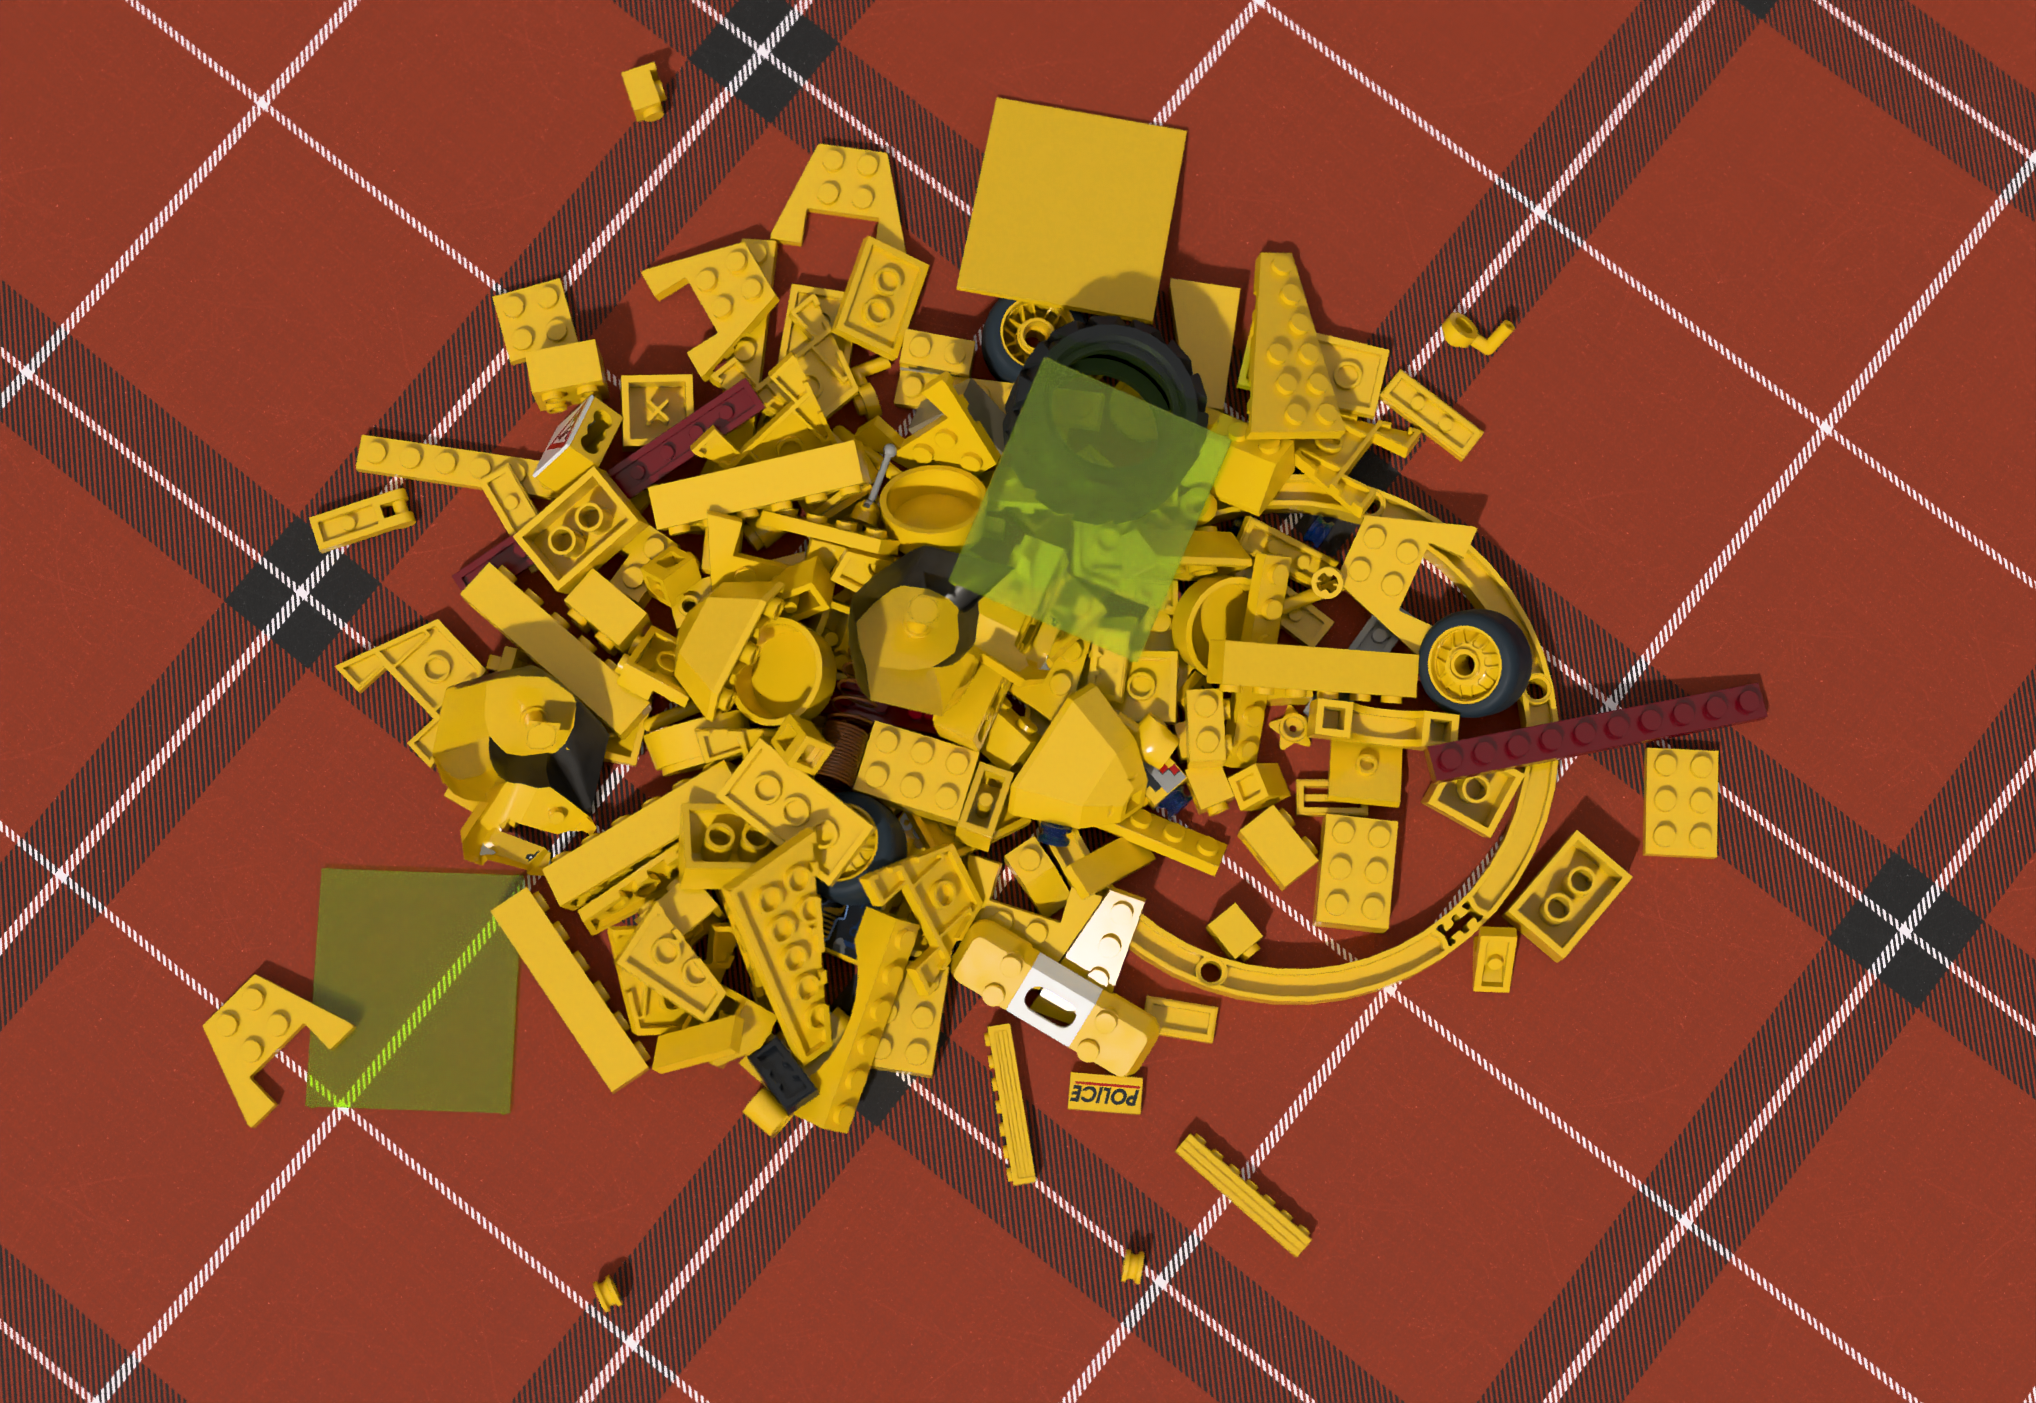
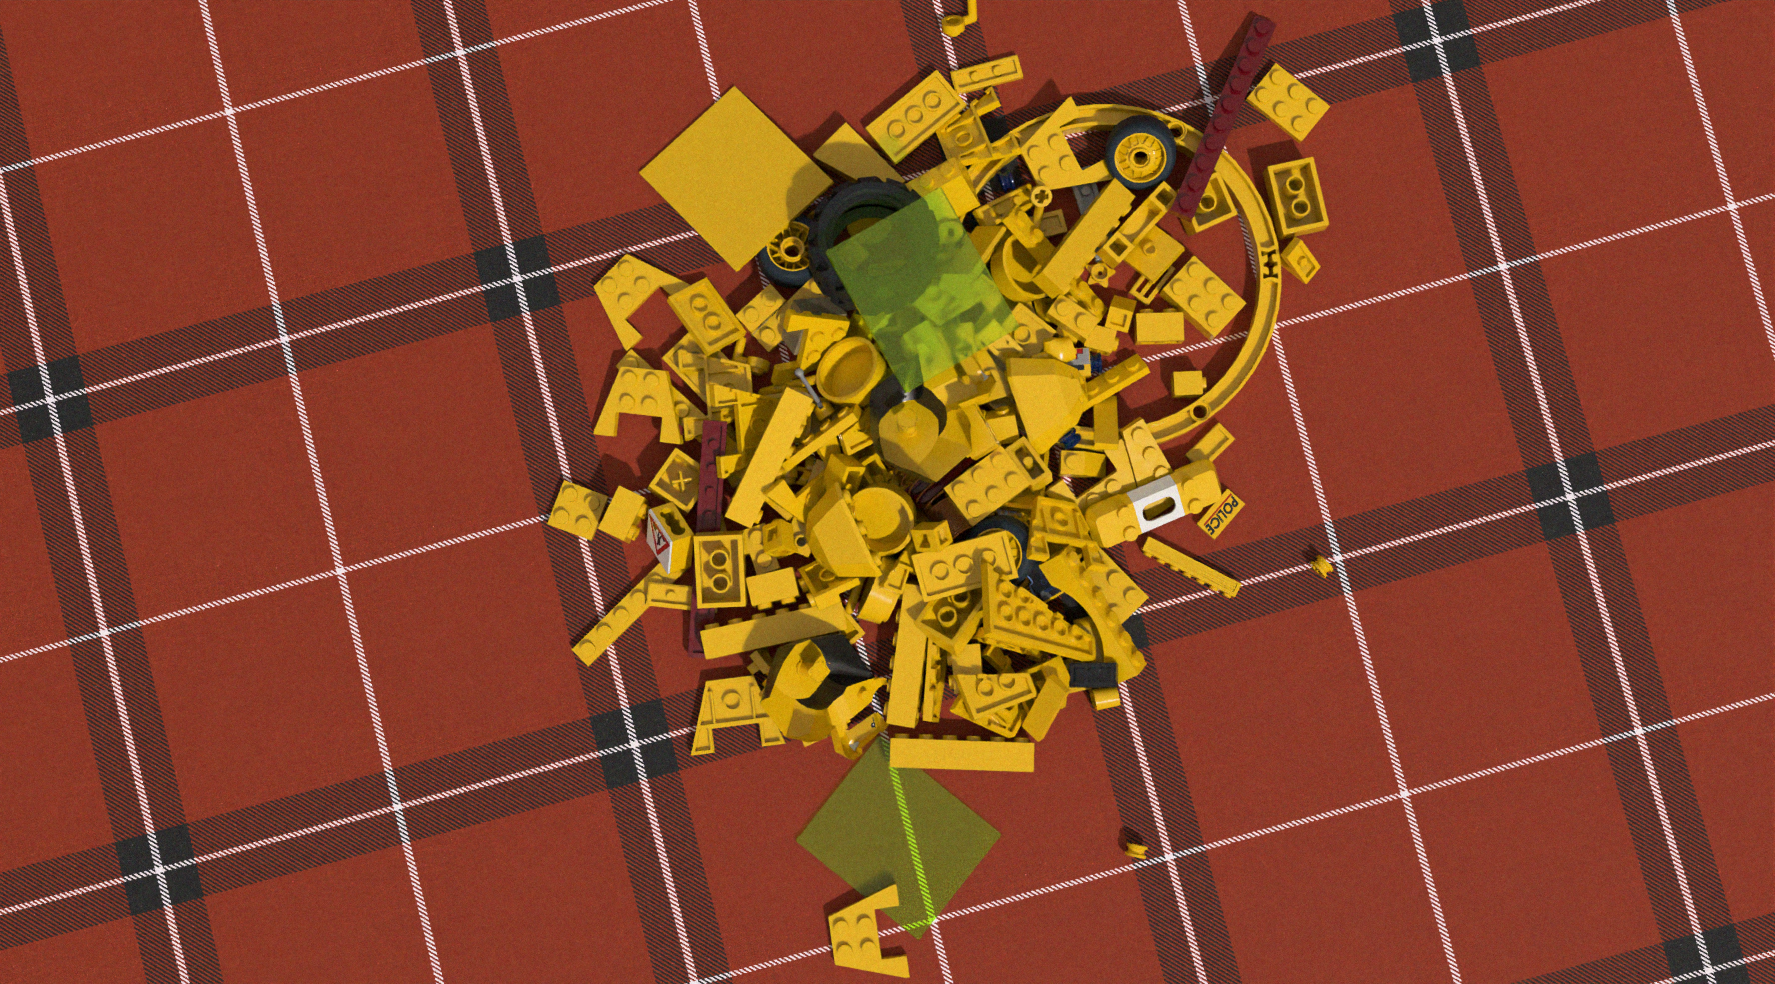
camera: 50 degrees left, 5 degrees up
yellow plate [309,488,416,553] -> none
yellow brick [621,62,667,122] -> none
yellow piece [1174,1133,1312,1257] -> none
yellow wing [1245,253,1346,440] -> none
none -> yellow piece [795,455,814,486]

